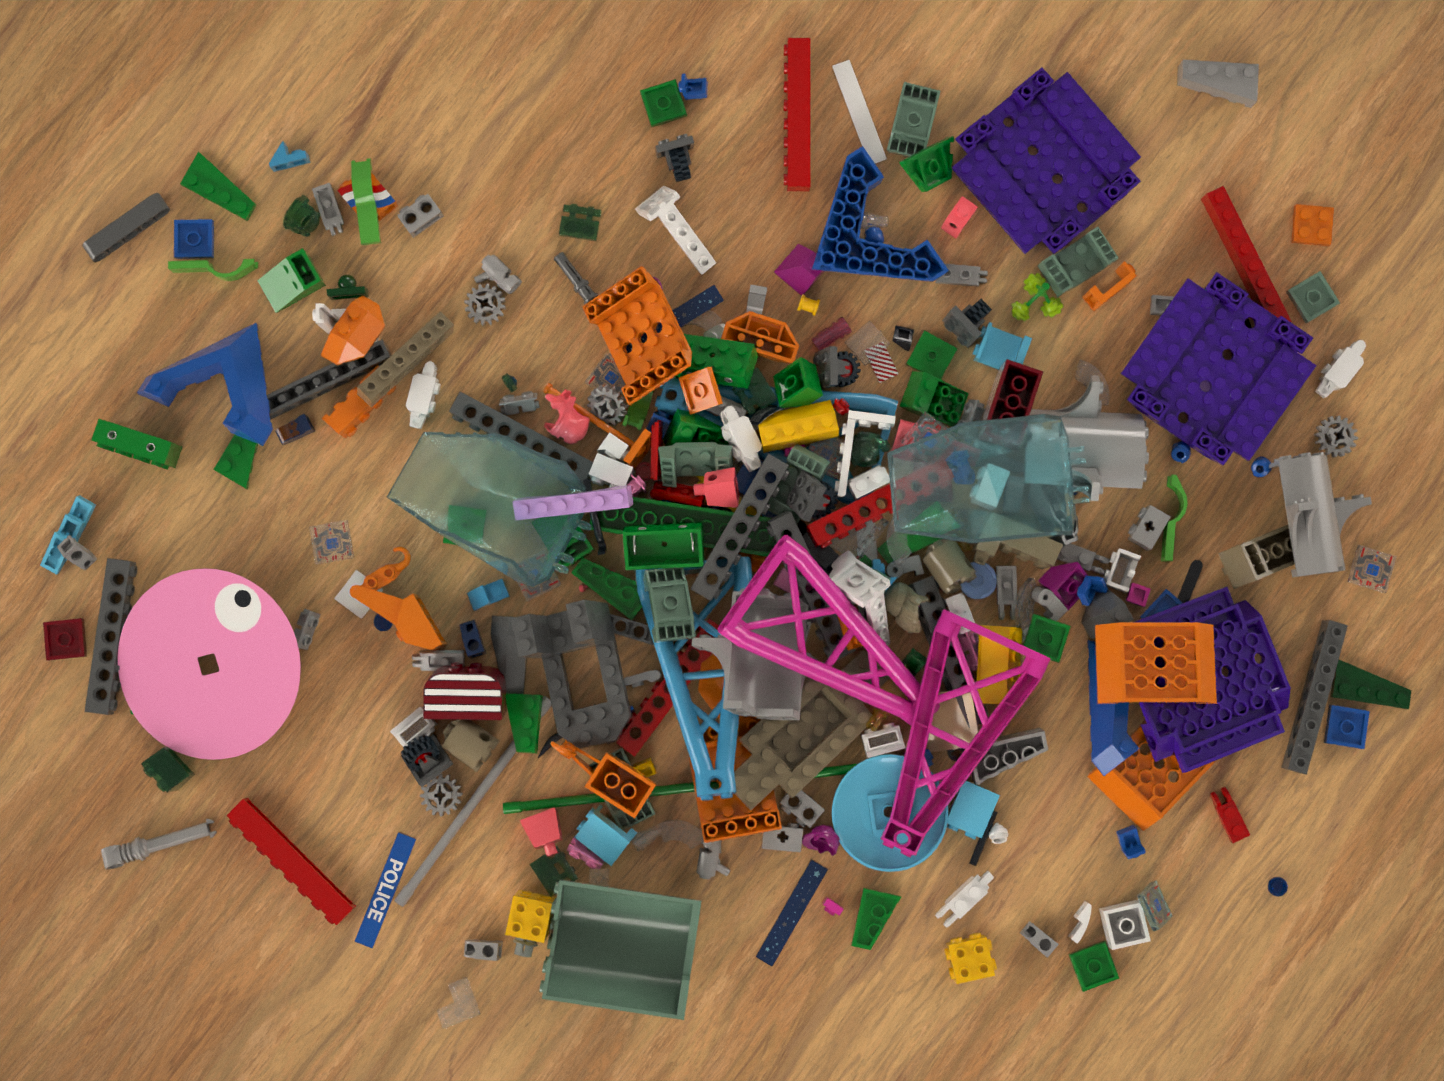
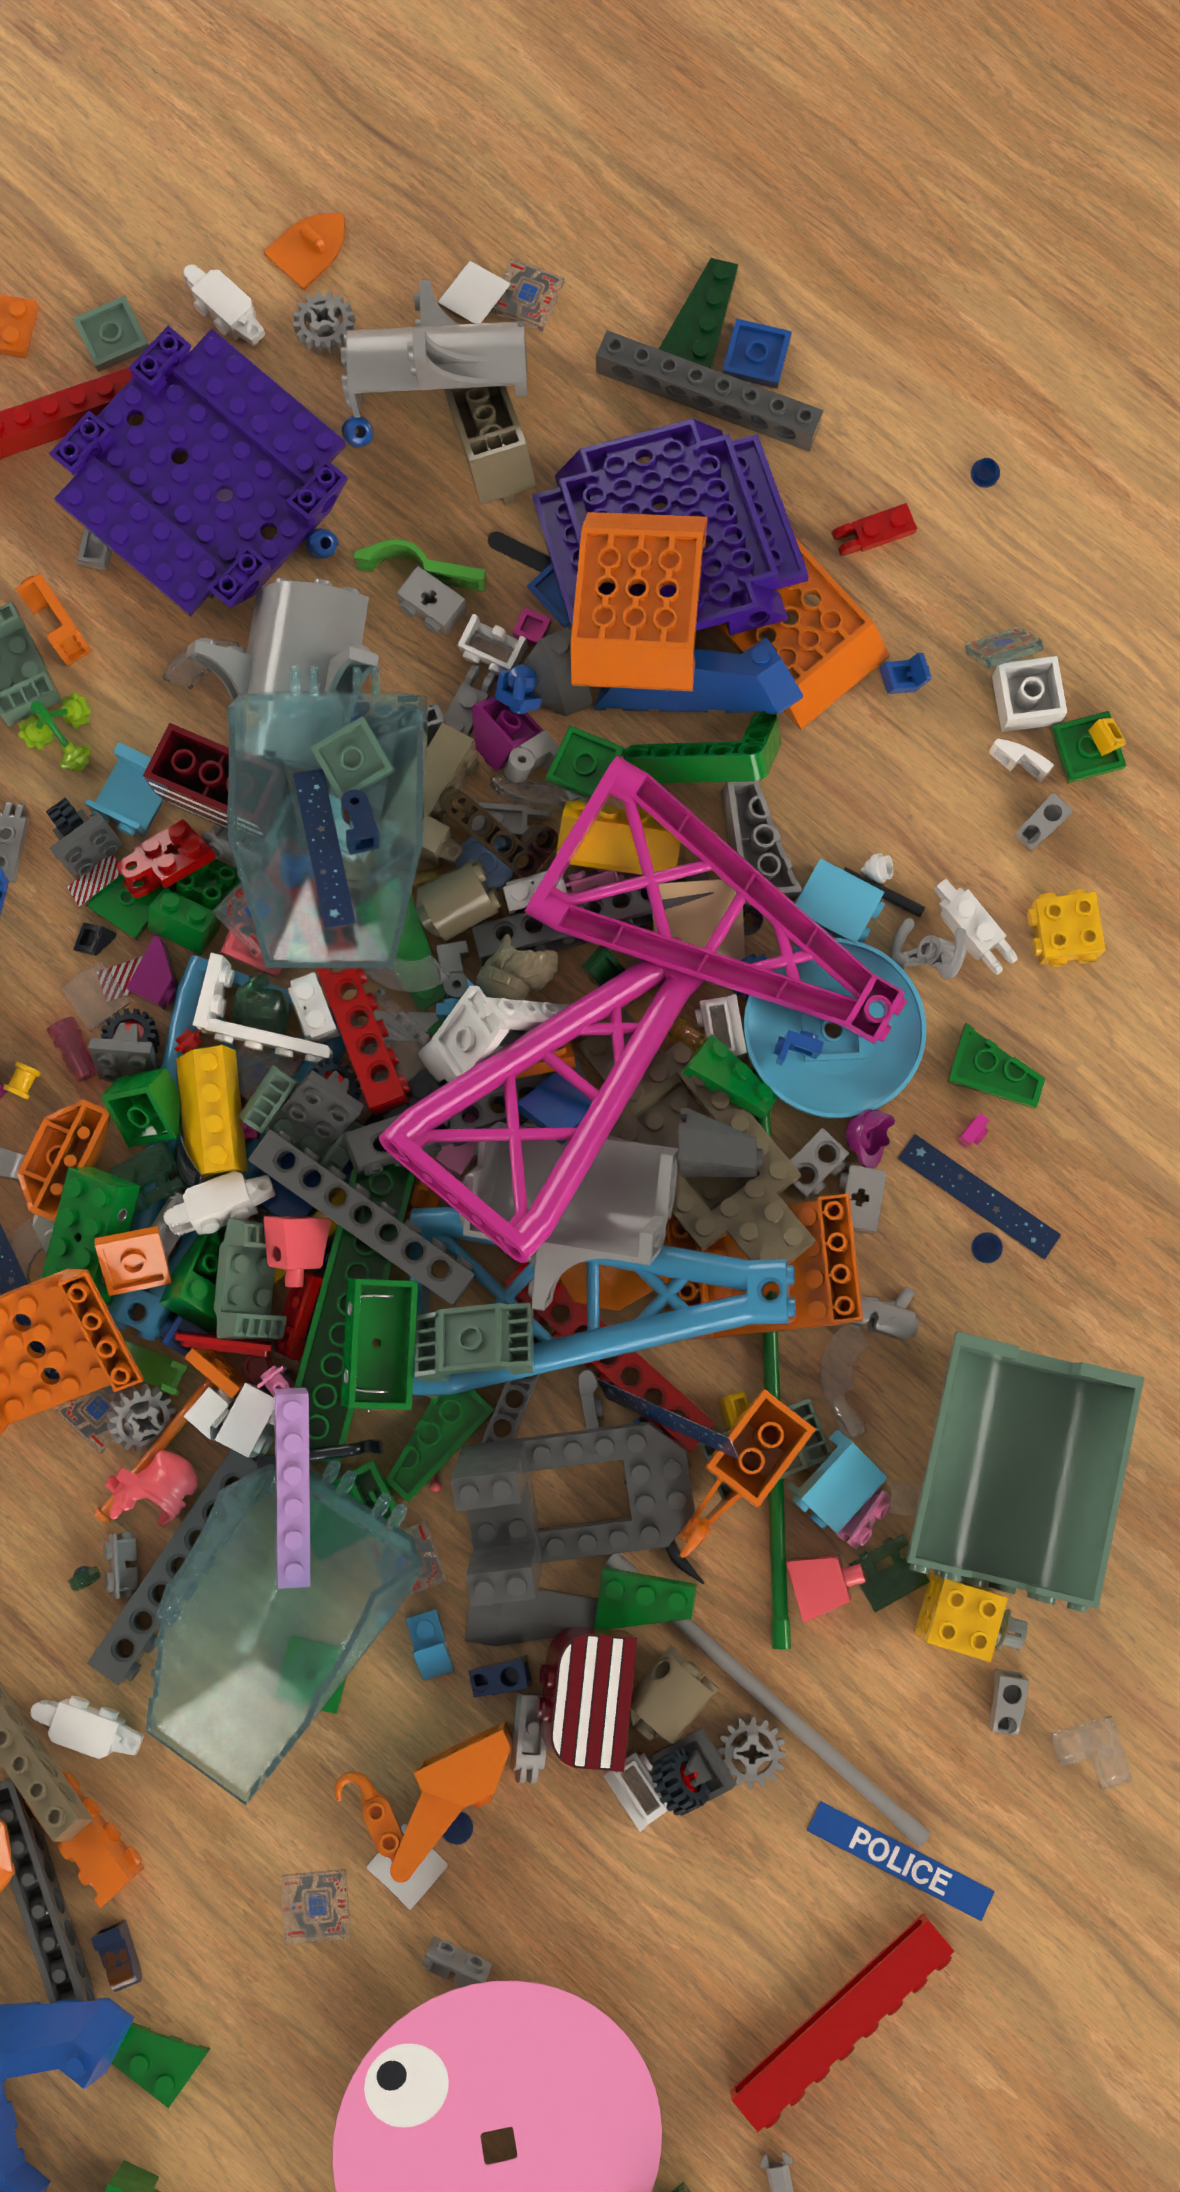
camera: 80 degrees left, 5 degrees down
none -> sticker [67,855,121,907]
none -> red plate [116,819,216,898]
none -> magenta slope [126,935,178,1010]
none -> orange shield [264,213,345,290]
none -> dark blue sticker [293,769,356,929]
none -> sand green plate [310,716,395,801]
none -> dark blue leg [341,789,380,855]
none -> white sticker [438,261,511,324]
none -> dark brown beam [439,788,559,877]
none -> blue plate [507,665,537,705]
none -> blue tile [517,1072,592,1145]
none -> dark blue sticker [597,1379,739,1460]
none -> green beam [623,711,781,783]
none -> dark grey slope [678,1108,763,1177]
none -> green wing [681,1034,777,1119]
none -> blue bracket [773,1030,824,1065]
none -> light grey piece [891,918,967,979]
none -> clear blue plate [971,1232,1003,1263]
none -> yellow slope [1088,718,1126,756]

